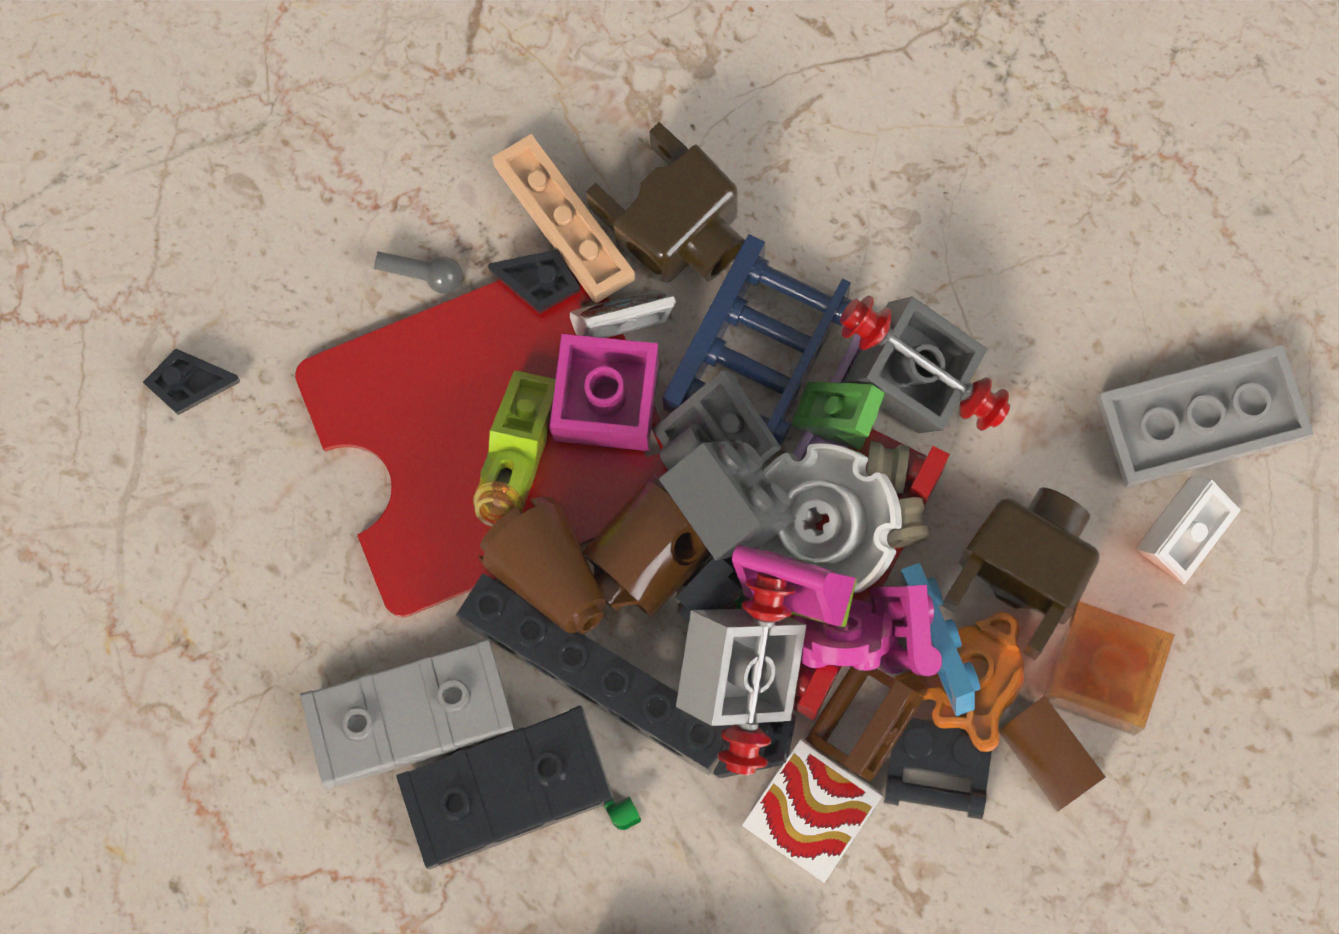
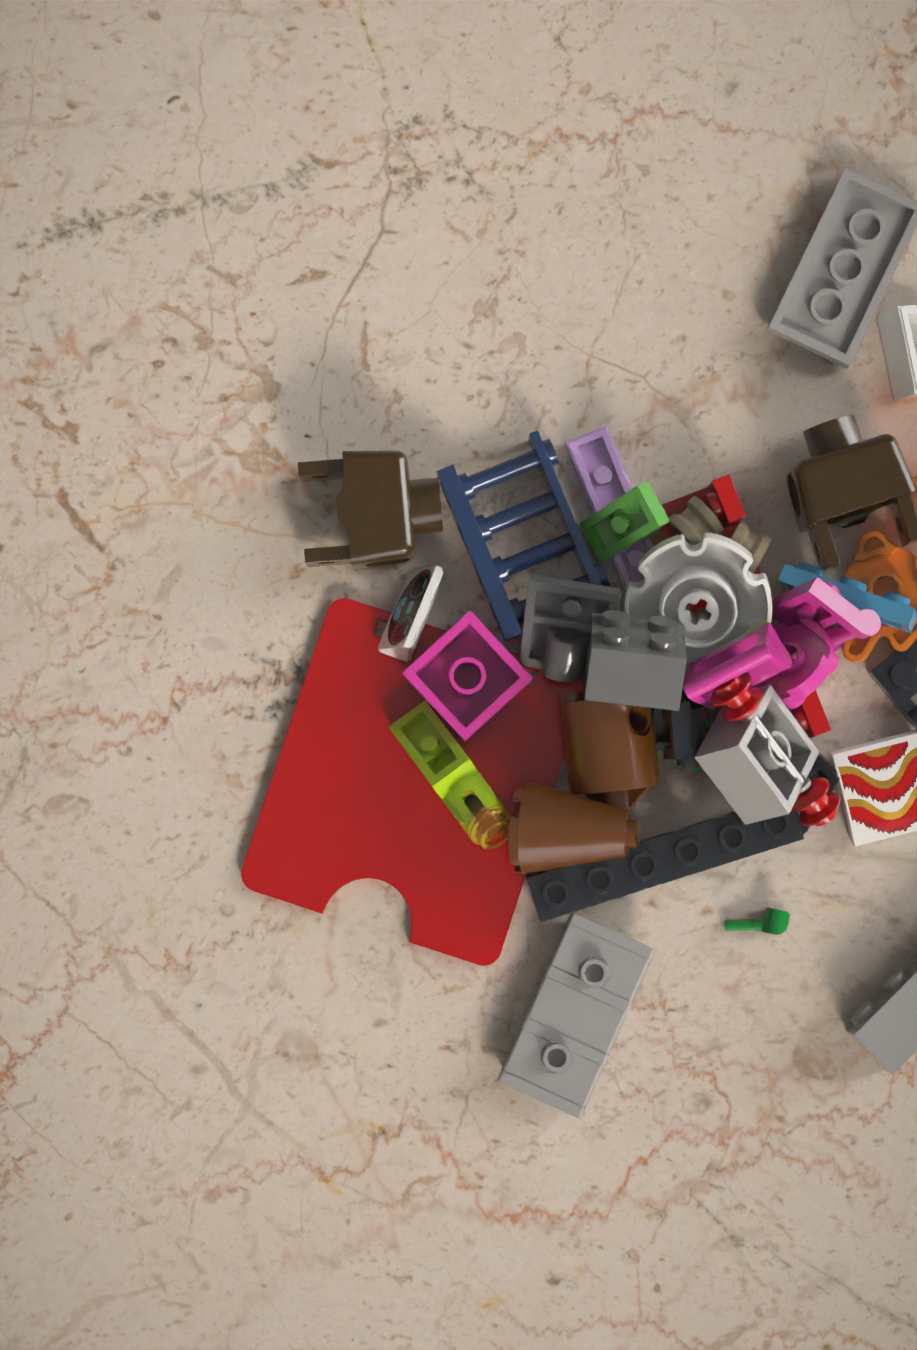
camera: 55 degrees left, 10 degrees up
black piece [143,349,240,415] -> none
dark grey bar [374,251,463,294] -> none
black container [396,705,615,869] -> none
black piece [488,249,581,314] -> none
light nougat plate [492,134,635,304] -> none
reddish brown tile [805,666,924,782] -> none
dark grey brick [840,296,1010,433] -> none

